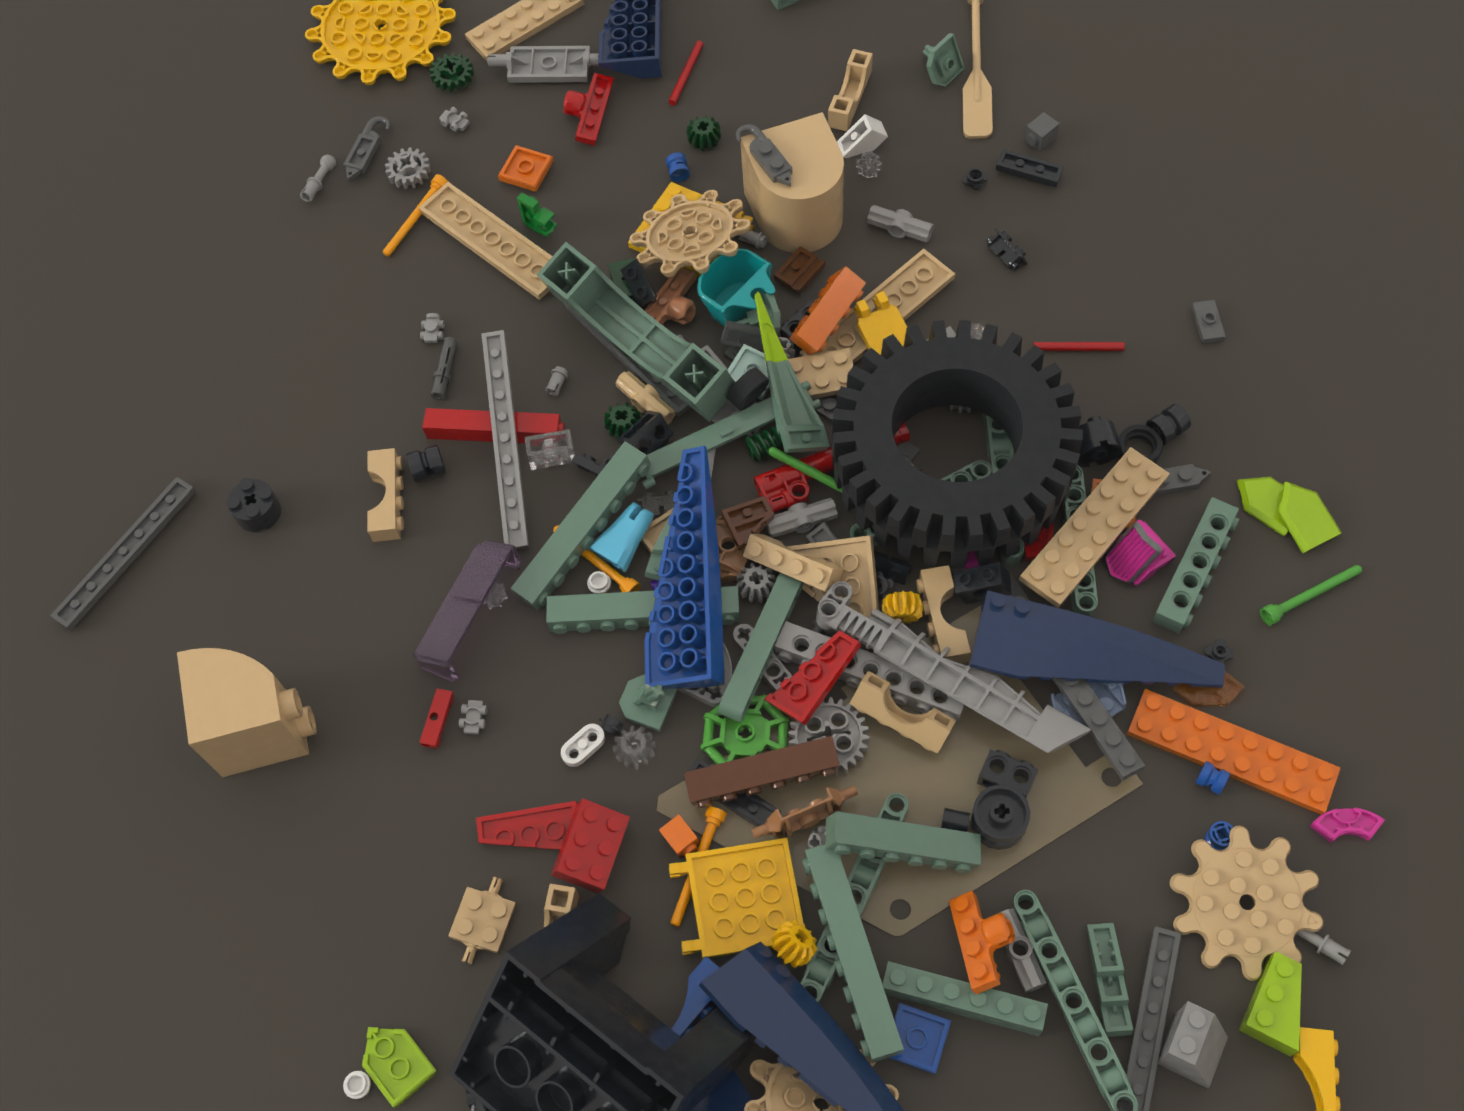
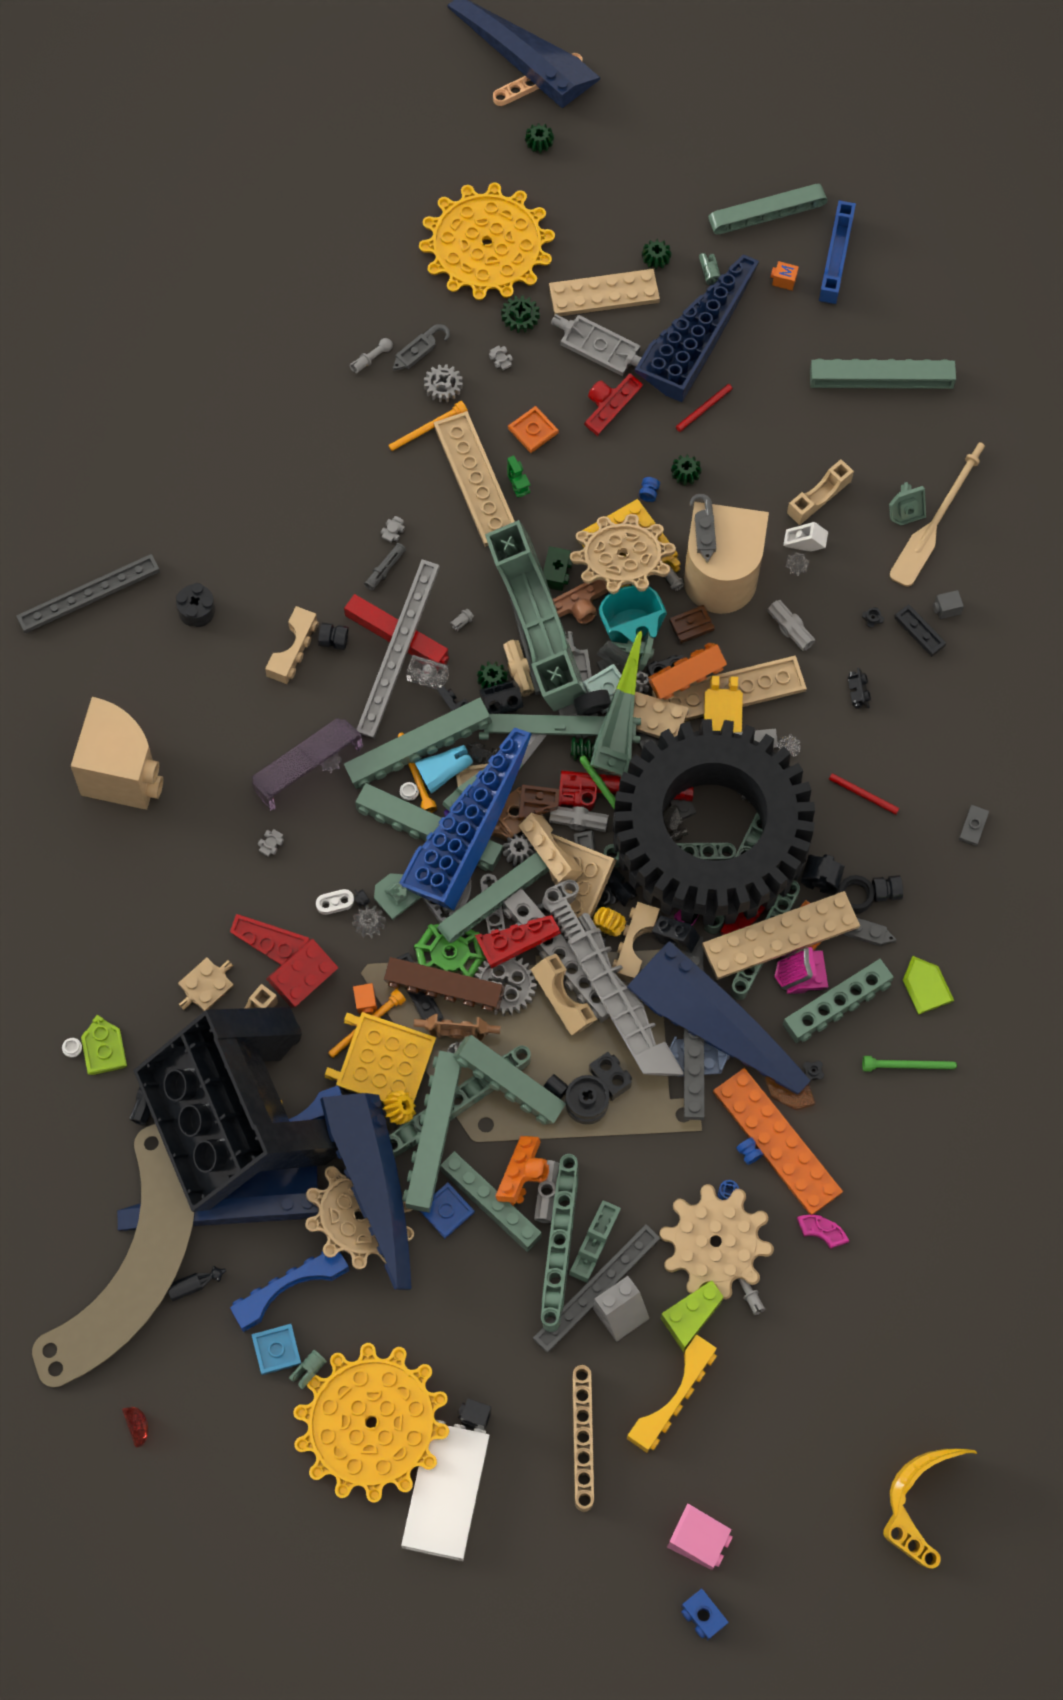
camera: 20 degrees right, 5 degrees up
red piece [419,688,454,749] -> none
black hinge [620,258,657,307] -> none
lime tile [1278,481,1342,553] -> none

